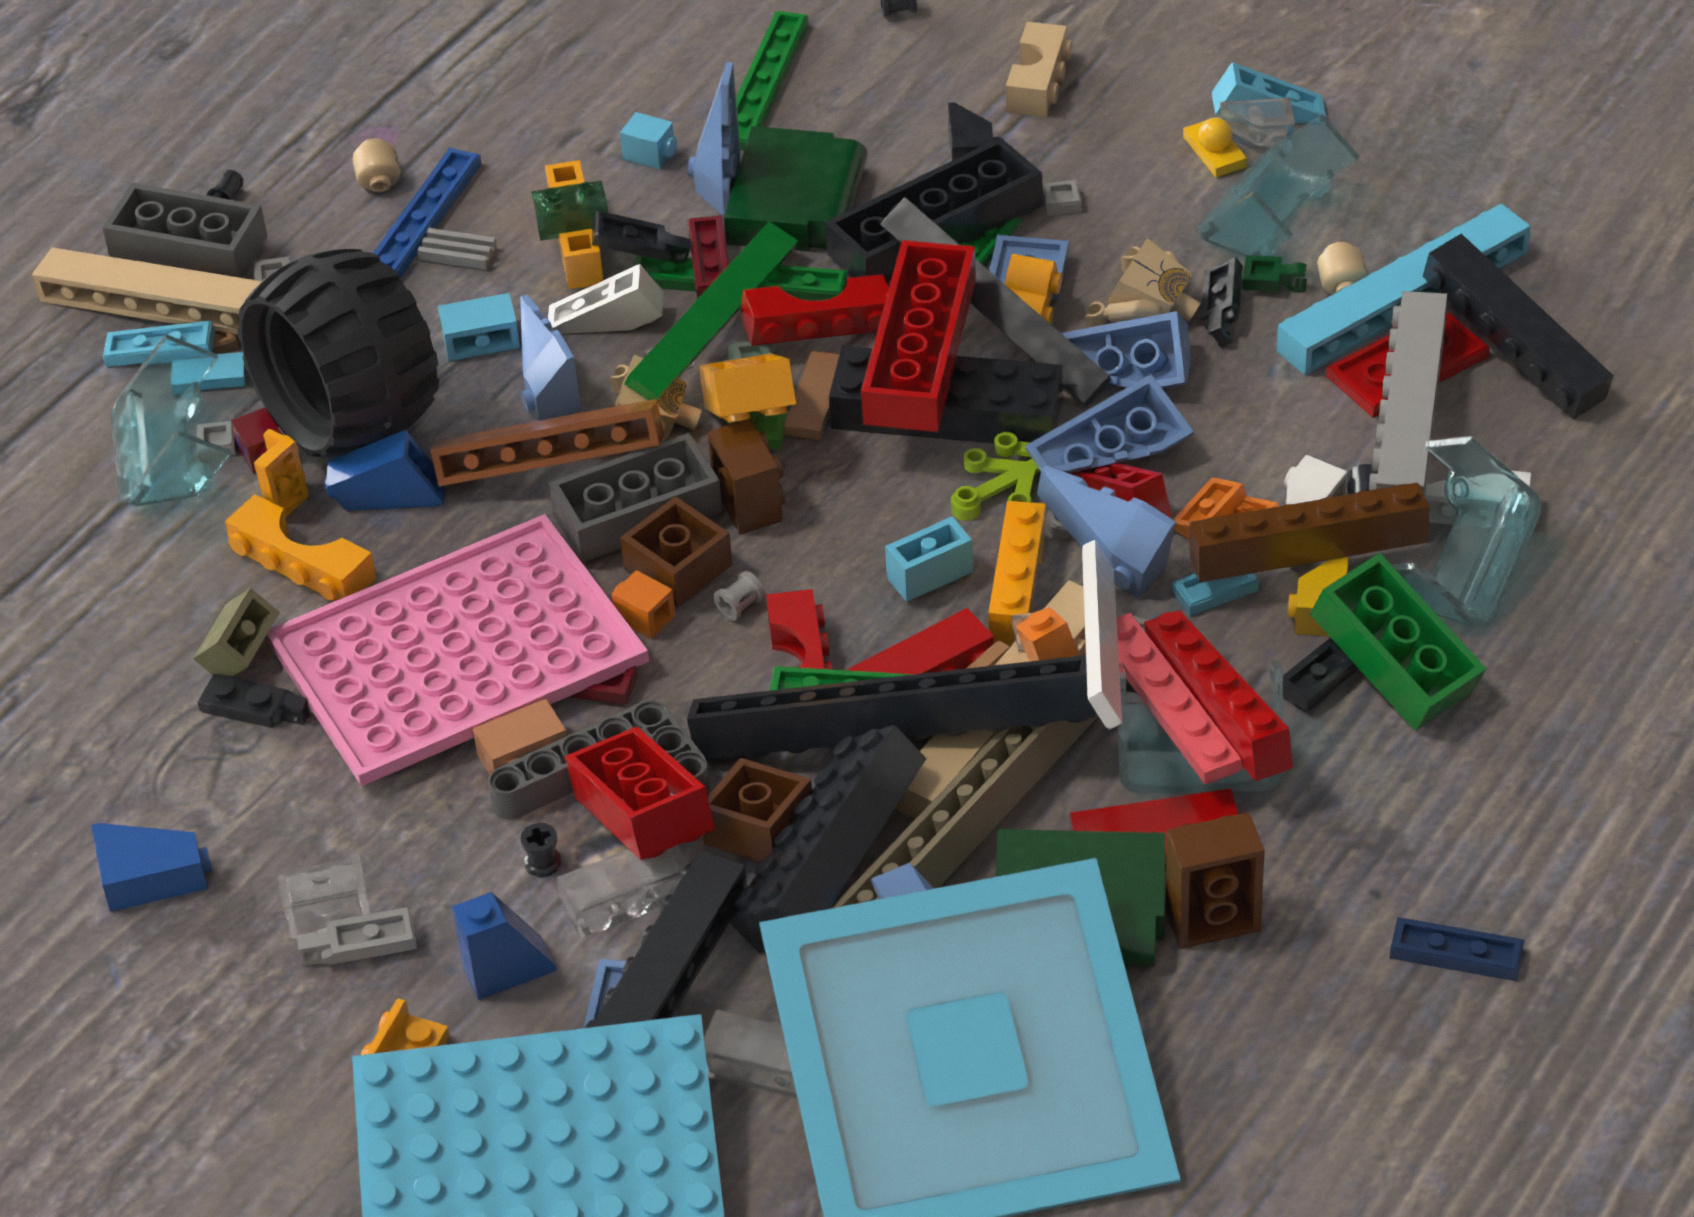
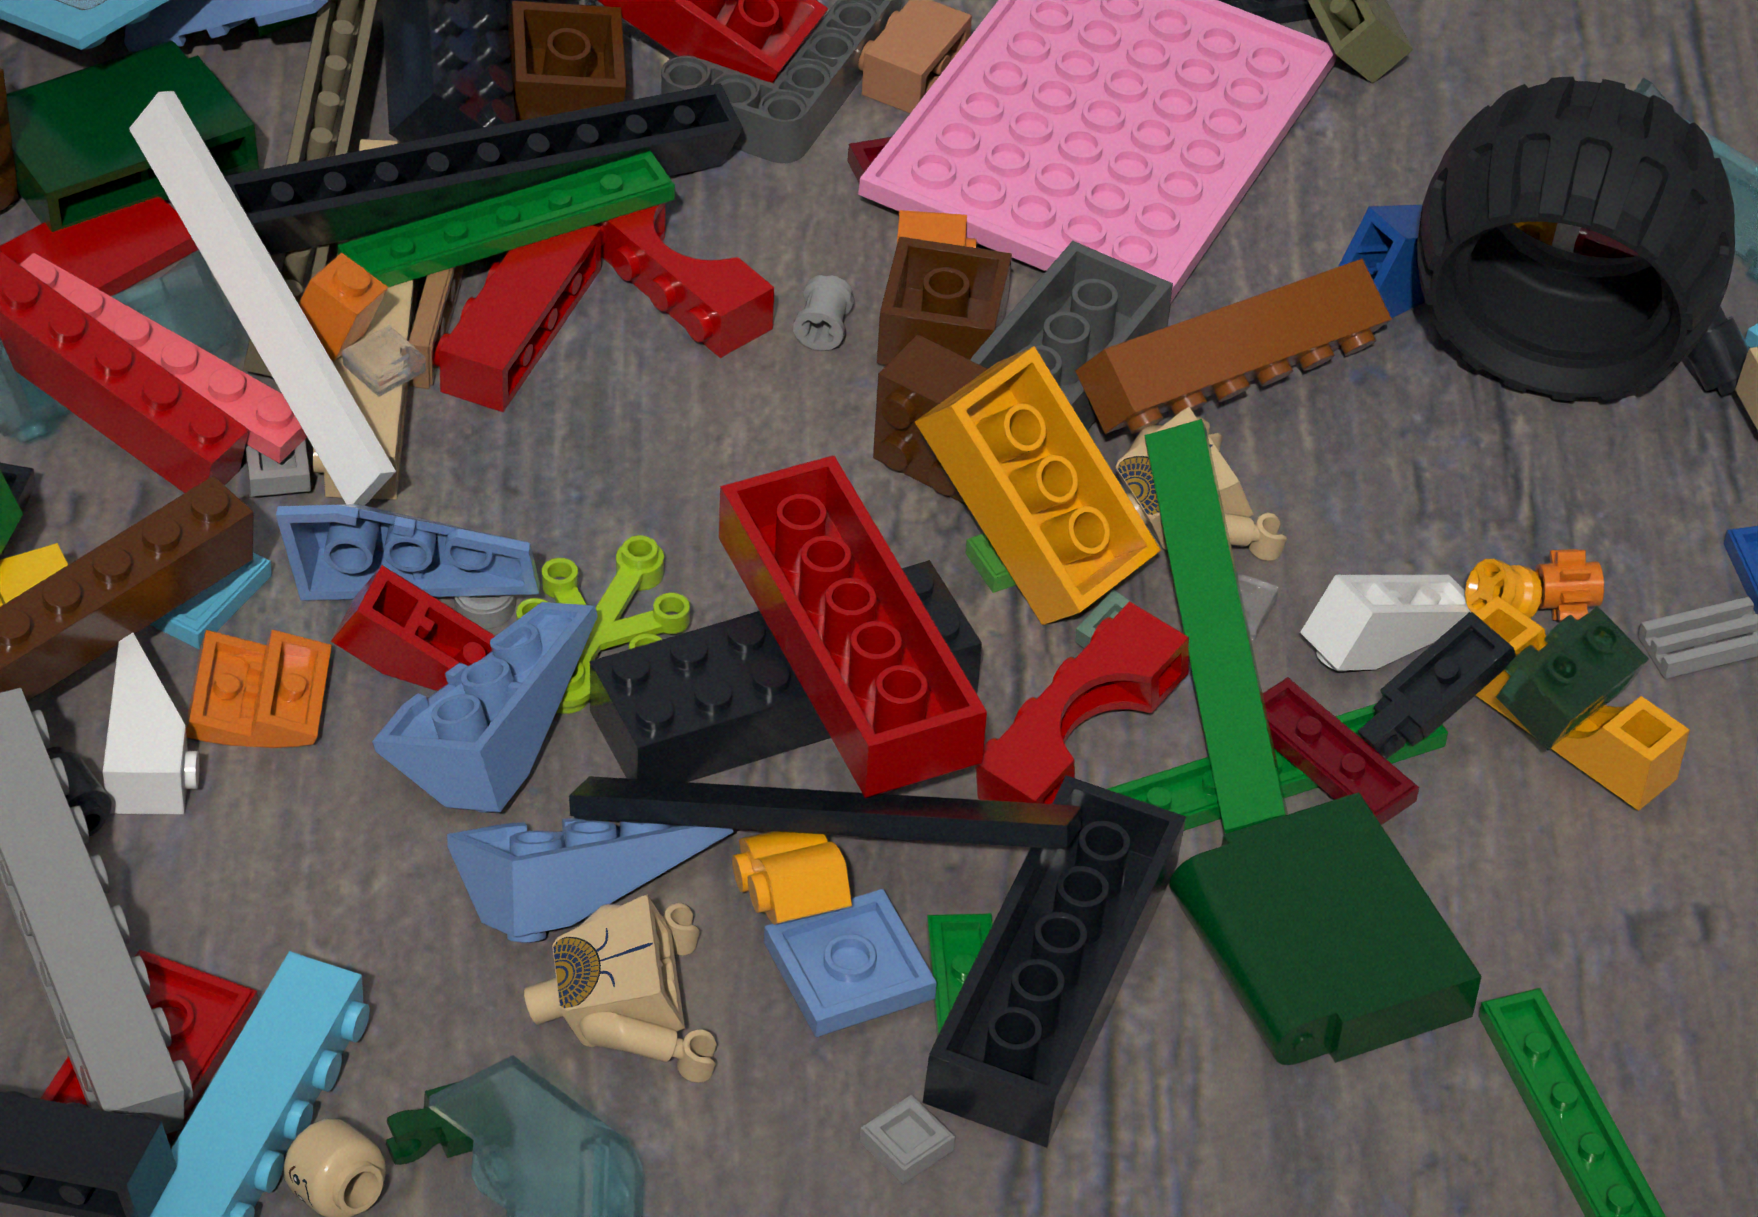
camera: 140 degrees right, 0 degrees up
light orange arch [225,494,377,601] -> none
medium azure brick [438,293,520,361] -> none
medium blue wedge [520,294,581,421] -> none
medium azure brick [620,112,677,170] -> none
medium blue wedge [688,62,741,216] -> none
medium nougat tile [784,351,839,440] -> none
medium azure brick [885,516,973,602] -> none
black slope [948,102,1000,161] -> none
light orange arch [988,501,1046,647] -> none
black hinge [1200,257,1243,347] -> none
none -> light orange wheel [1465,559,1542,619]
none -> orange gear [1535,549,1604,621]

